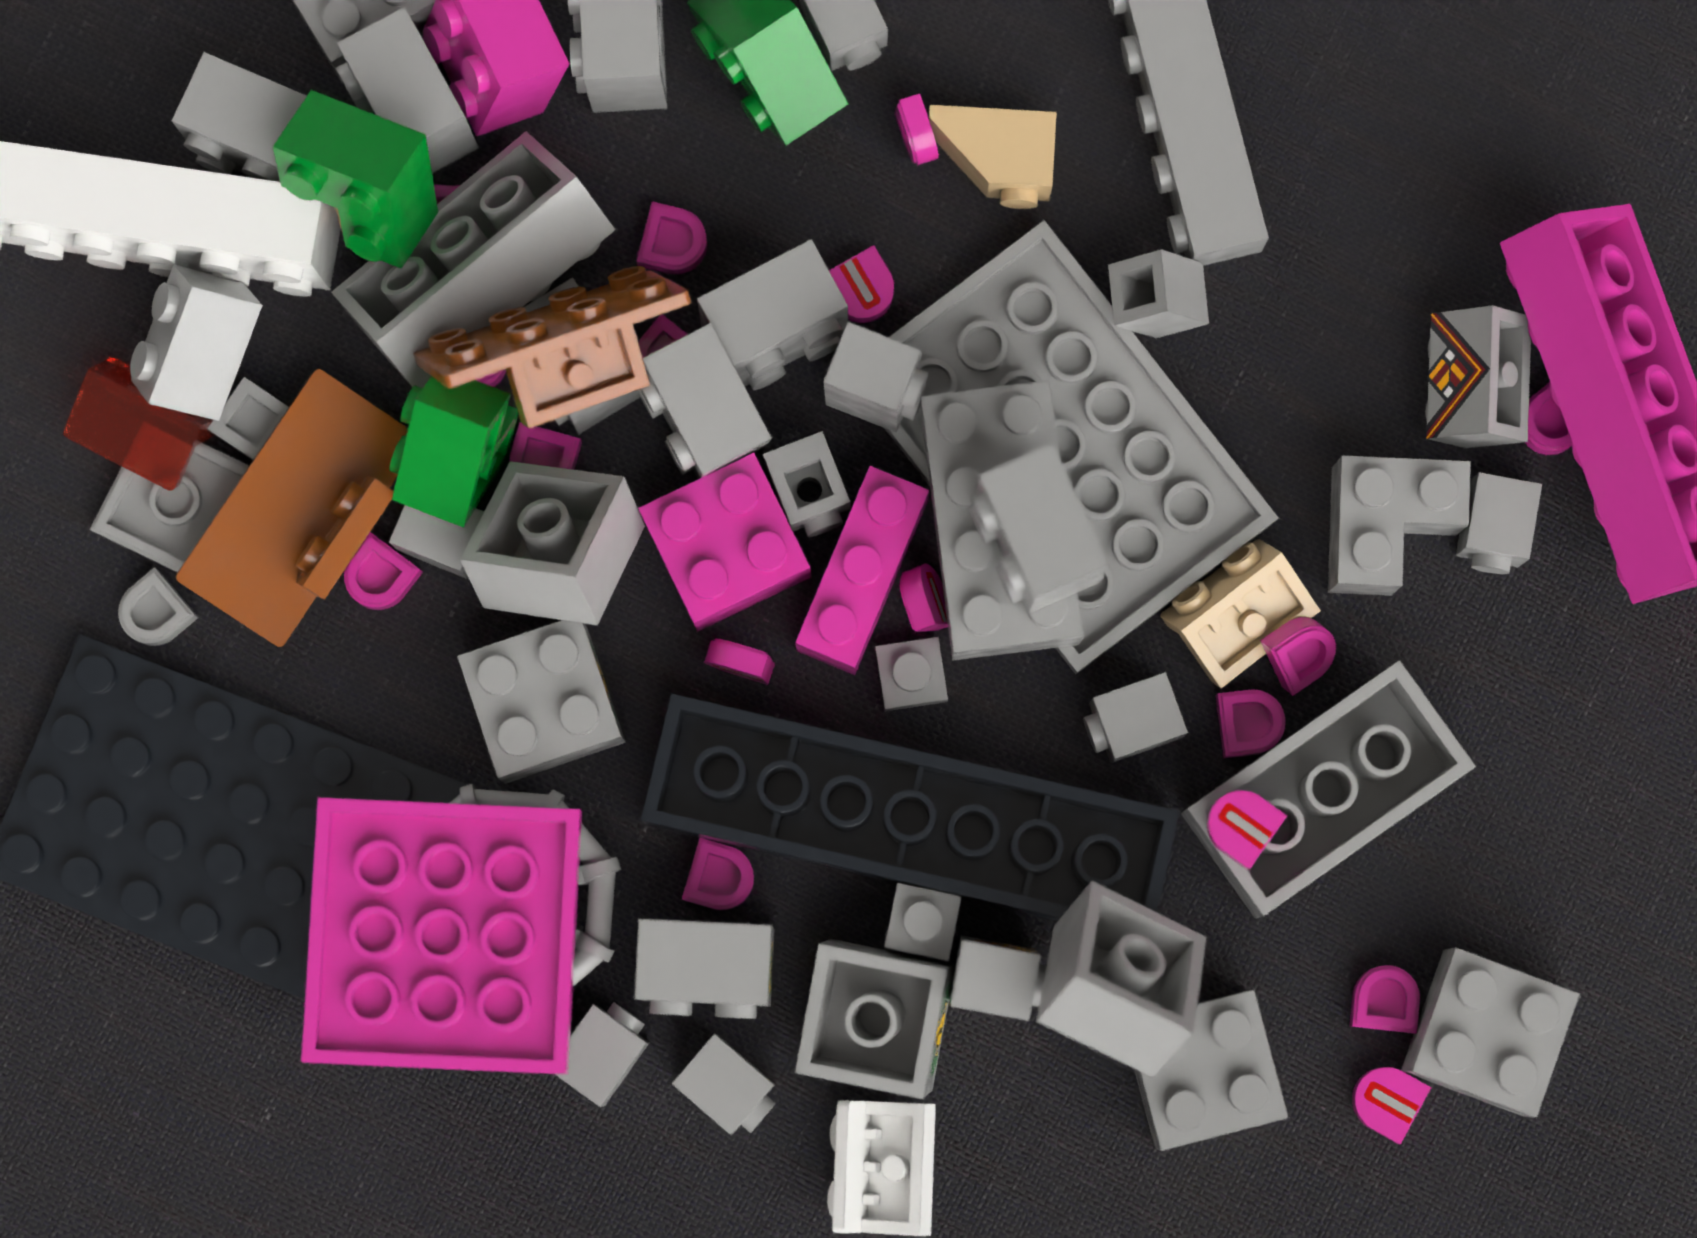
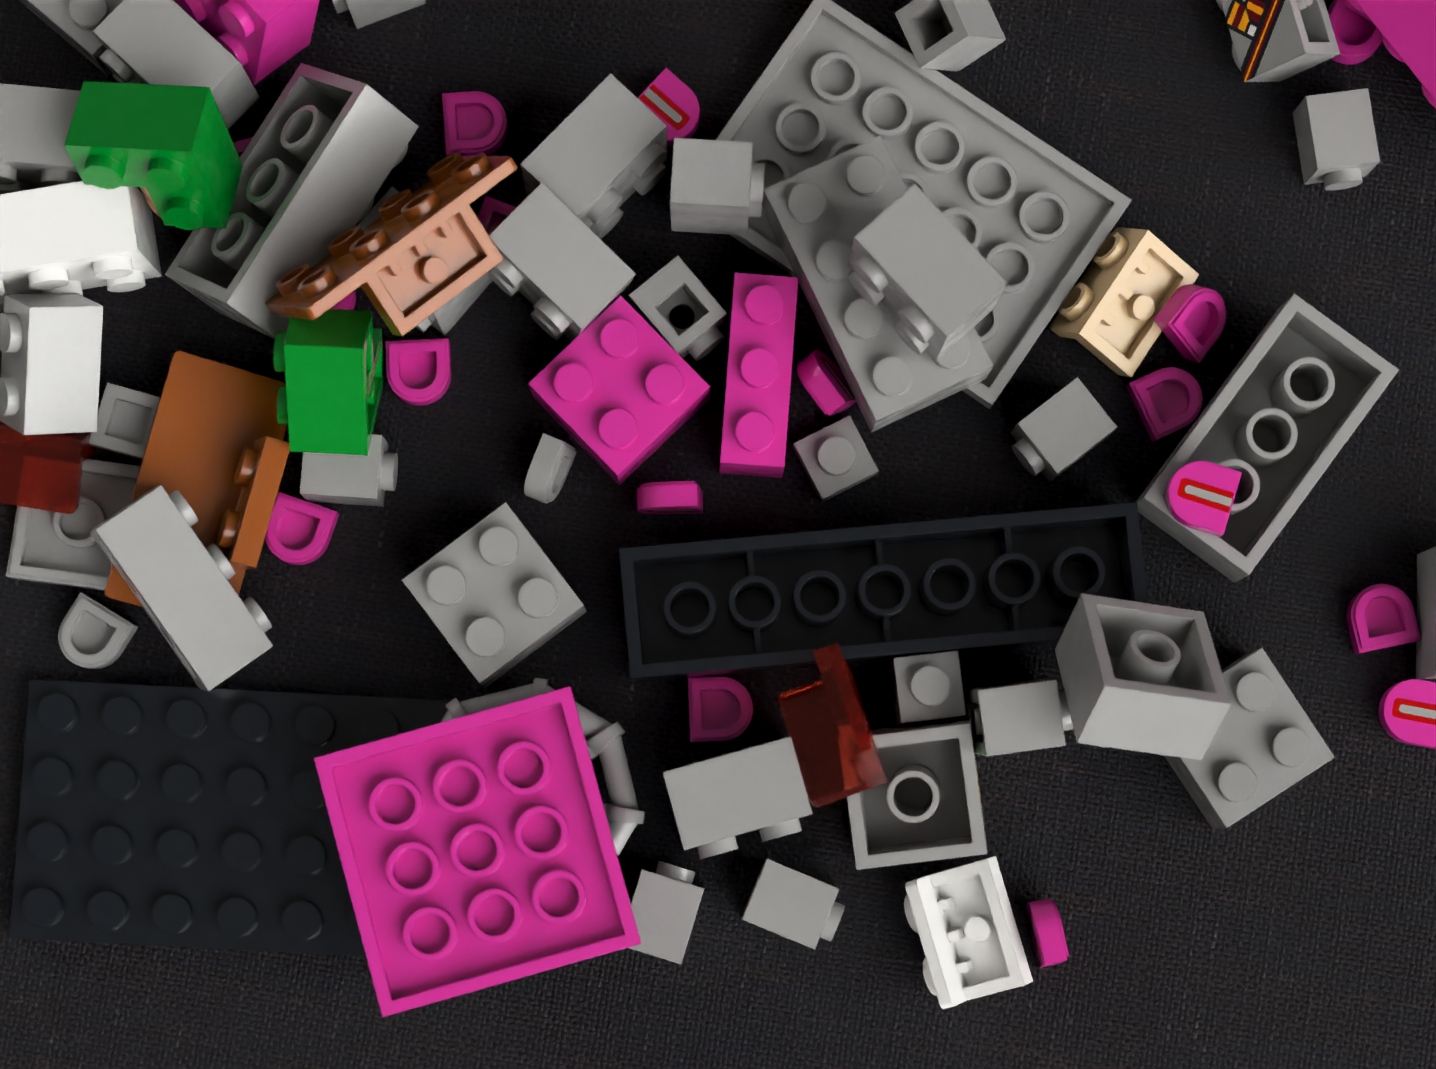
camera: 25 degrees left, 0 degrees up
light grey brick [460,461,645,625] -> none
light grey brick [1328,456,1471,596] -> none
none -> light grey brick [89,485,273,691]
none -> light grey tile [524,433,577,504]
none -> clear red panel [778,643,888,807]
none -> dark pink tile [1027,898,1069,968]

